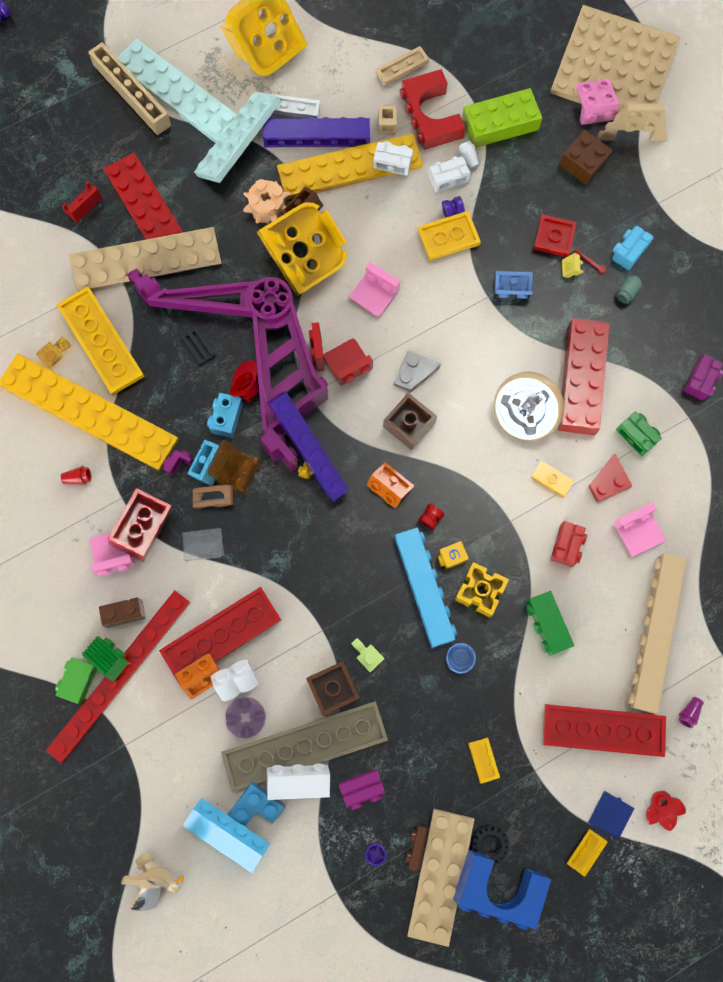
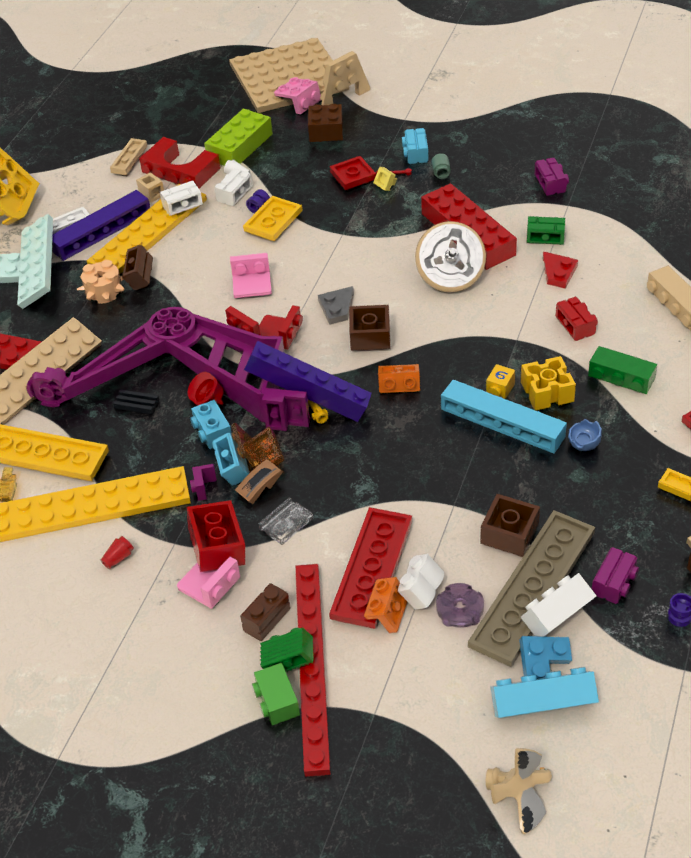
camera: 35 degrees left, 30 degrees down
yellow piece [257,202,347,296] -> none
yellowish green plate [351,638,384,672] -> none
red wheel [418,504,444,530] -> none
medium blue bracket [494,271,533,298] -> none
yellow plate [531,461,574,498] -> none
bright pink bracket [614,503,666,557] -> none

